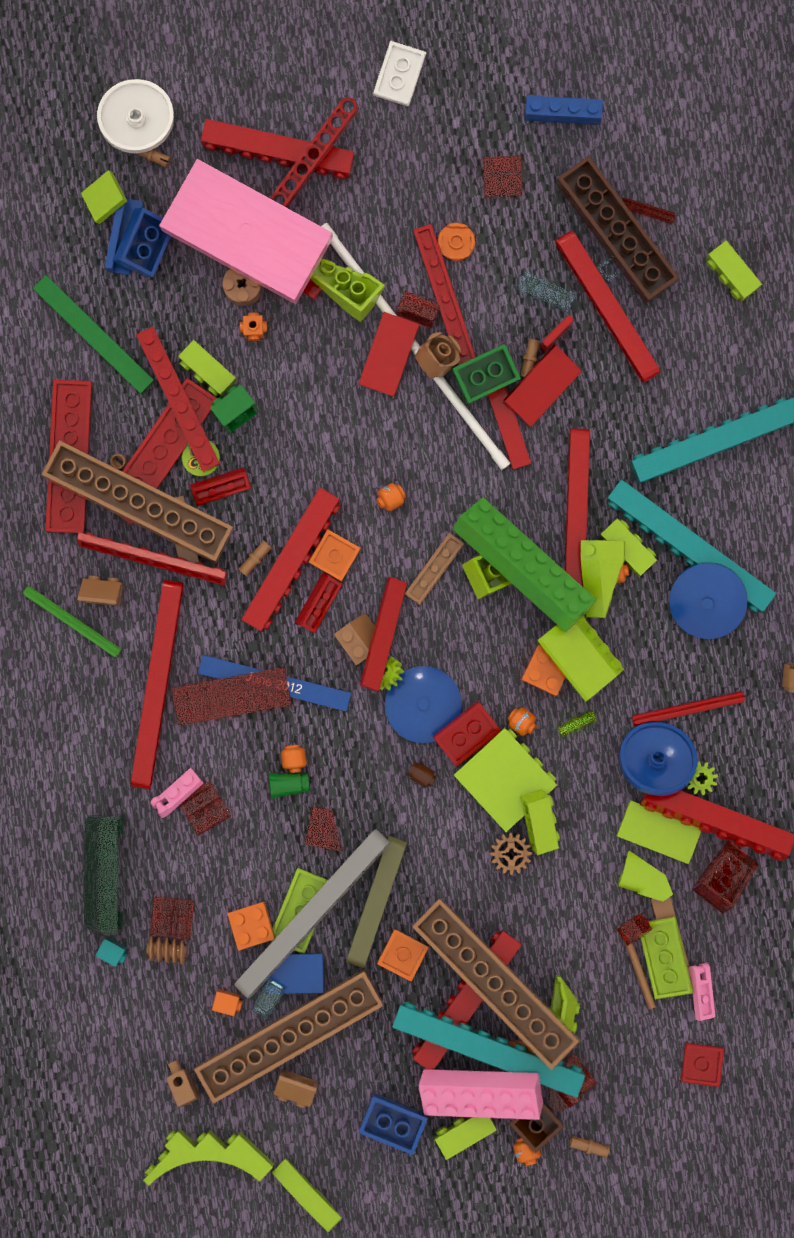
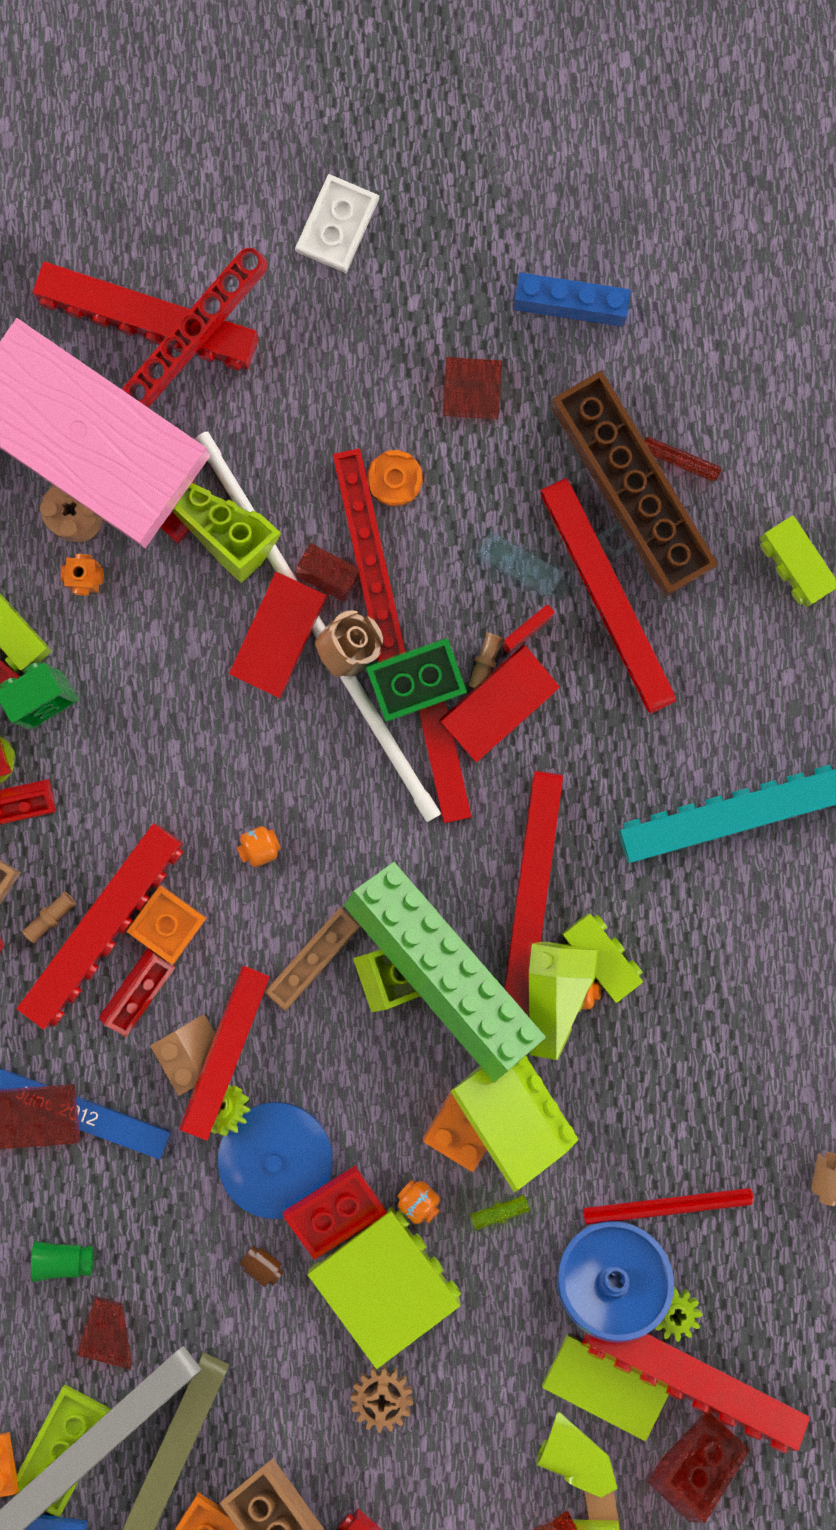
camera: 10 degrees right, 0 degrees up
orange head [281,745,307,773] -> none
lime brick [521,790,560,855] -> none
teal brick [606,479,777,613] -> none
blue dish [669,562,747,639] -> none

